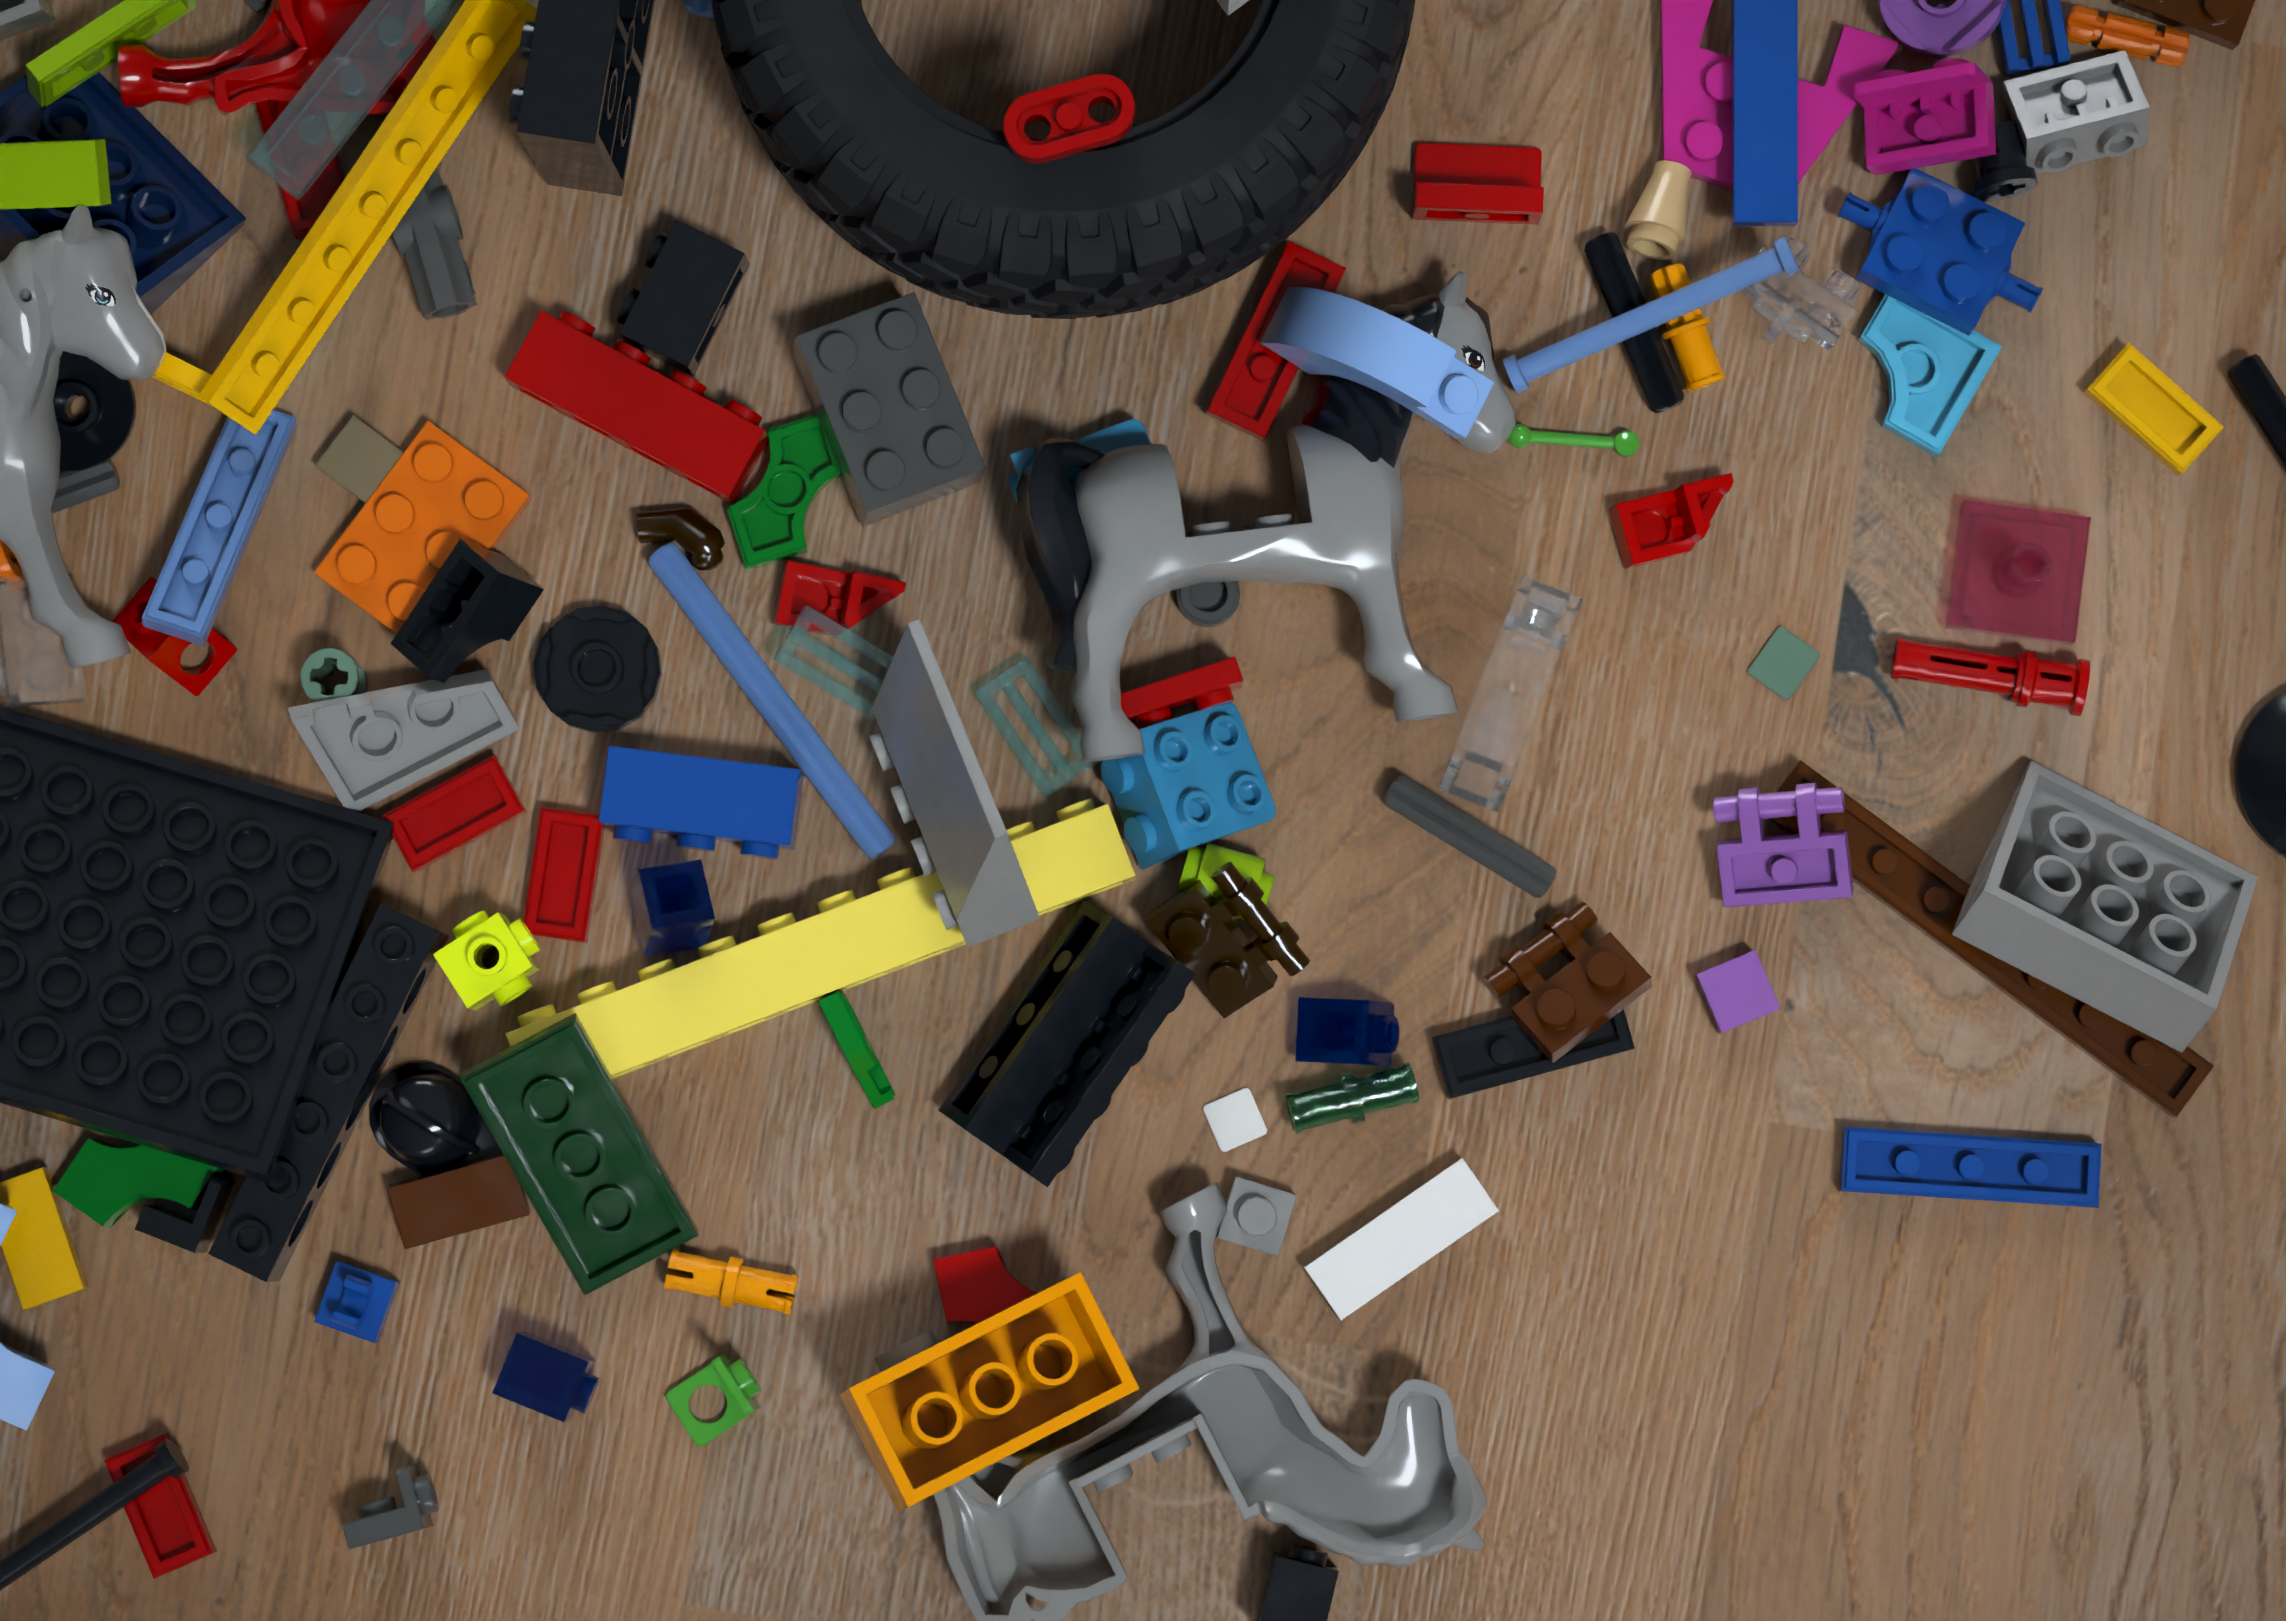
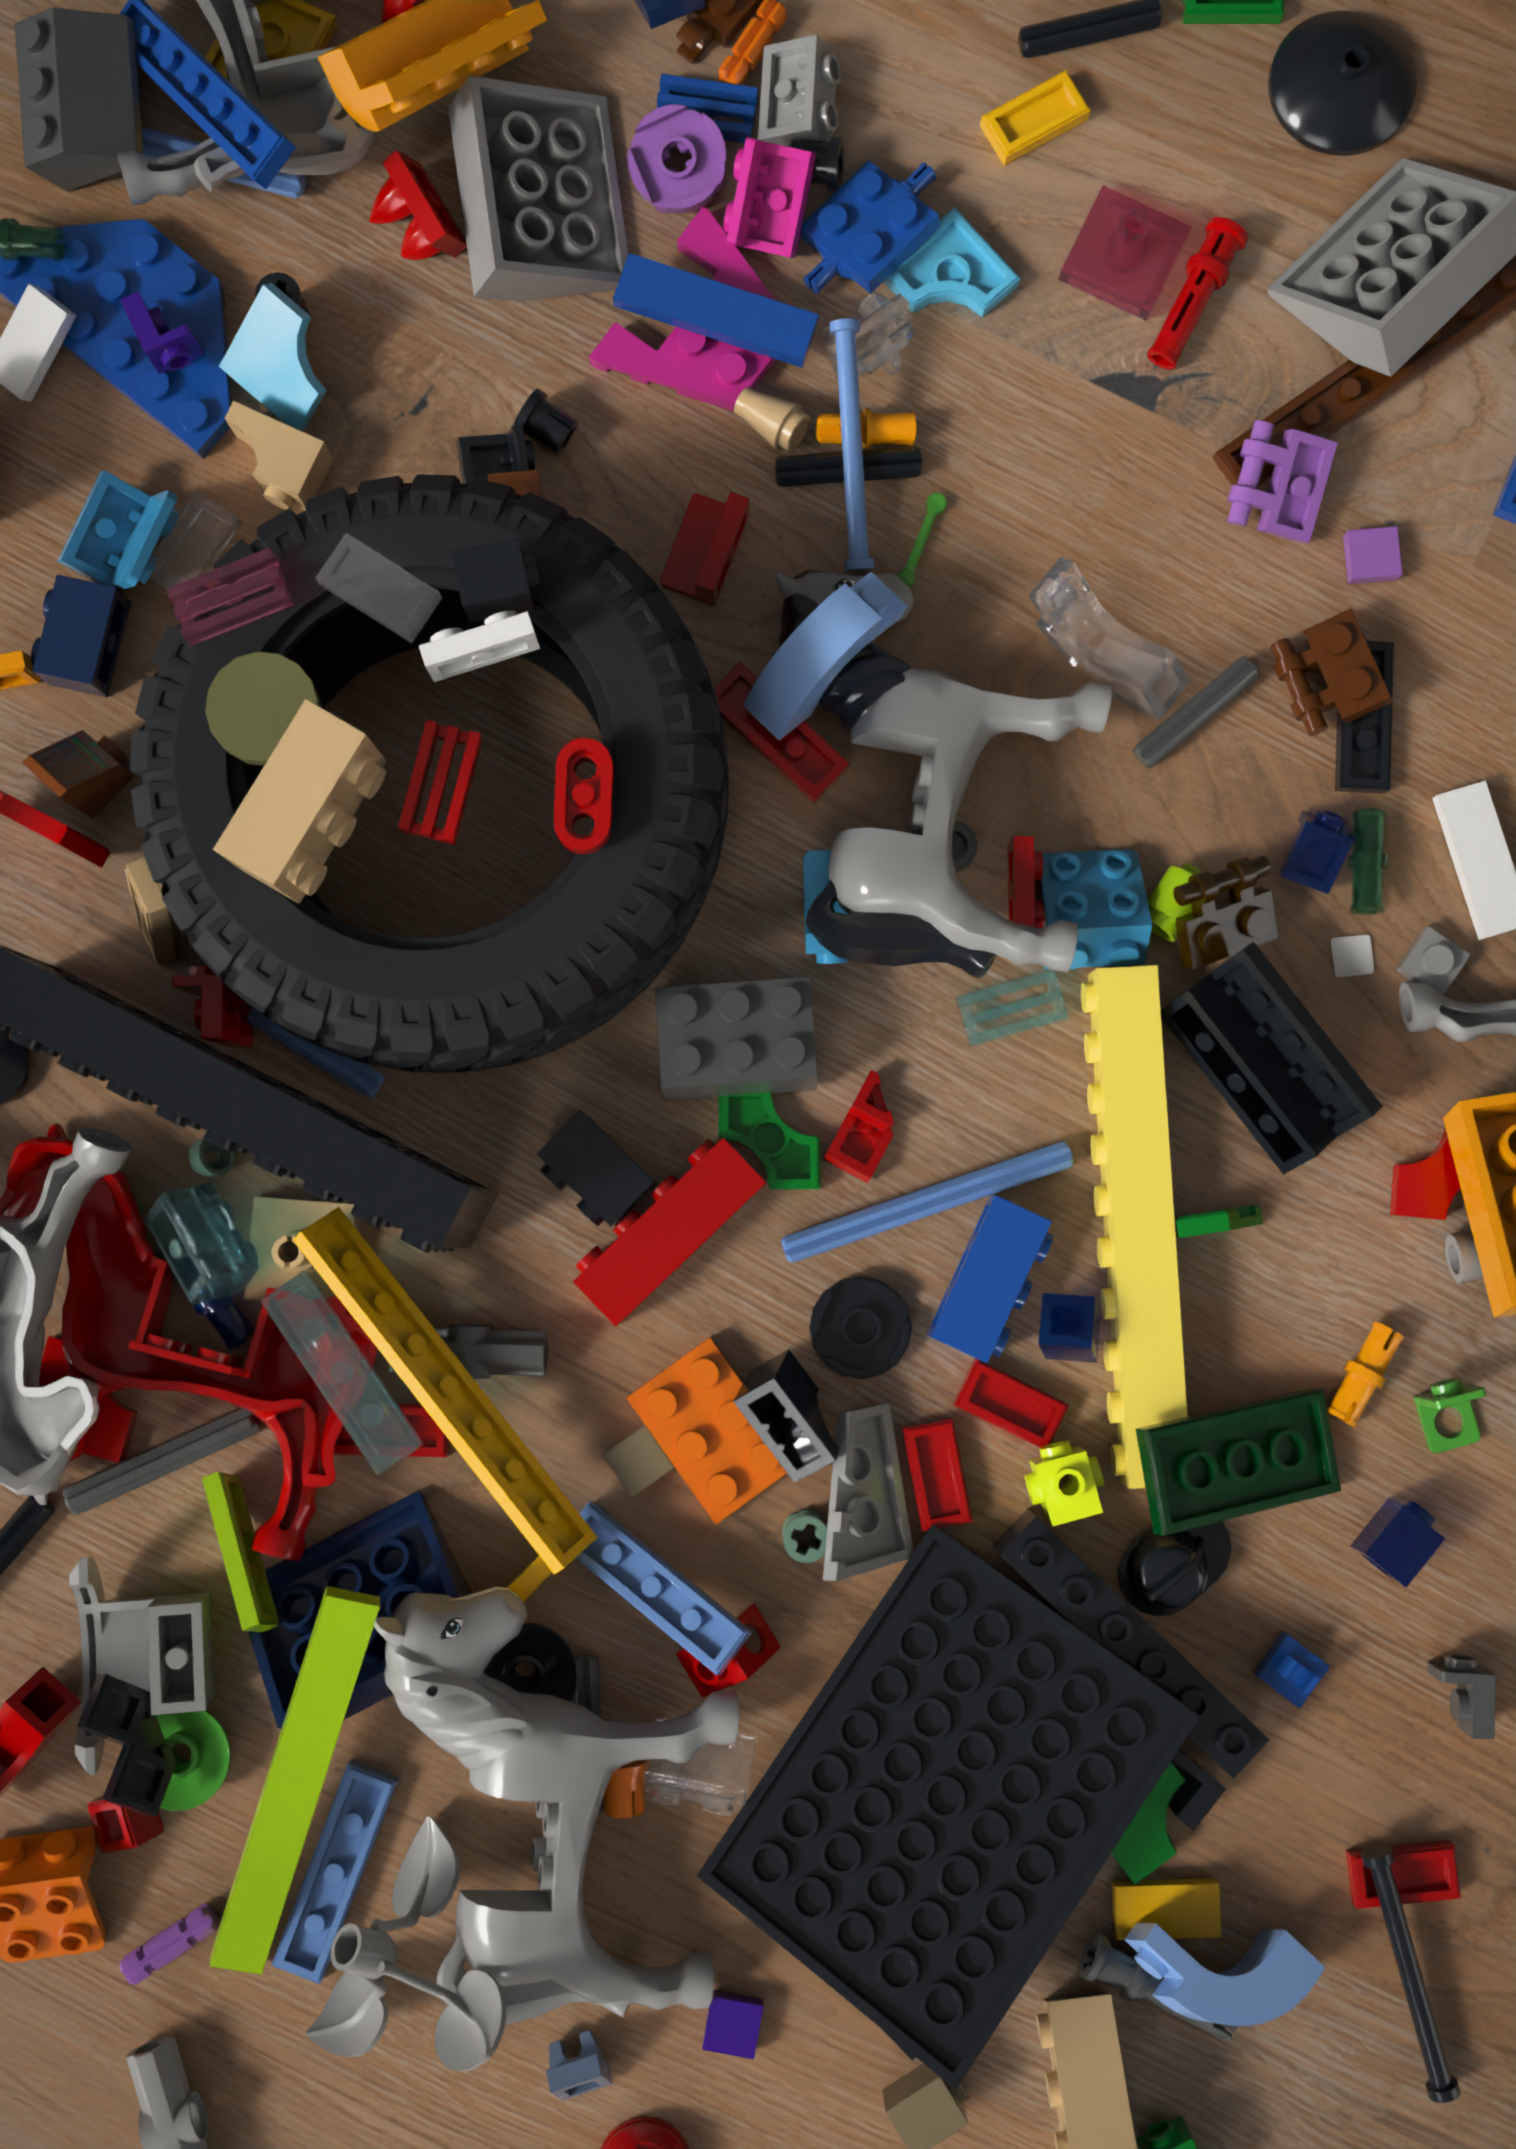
camera: 75 degrees left, 0 degrees up
reddish brown tile [387,1153,530,1249] -> none
dark brown arm [637,508,725,570] -> none
clear light blue tile [772,605,893,722] -> none
light grey slope [869,619,1040,947] -> none
red slope [1608,473,1734,569] -> none
sand green sticker [1748,626,1820,700] -> none

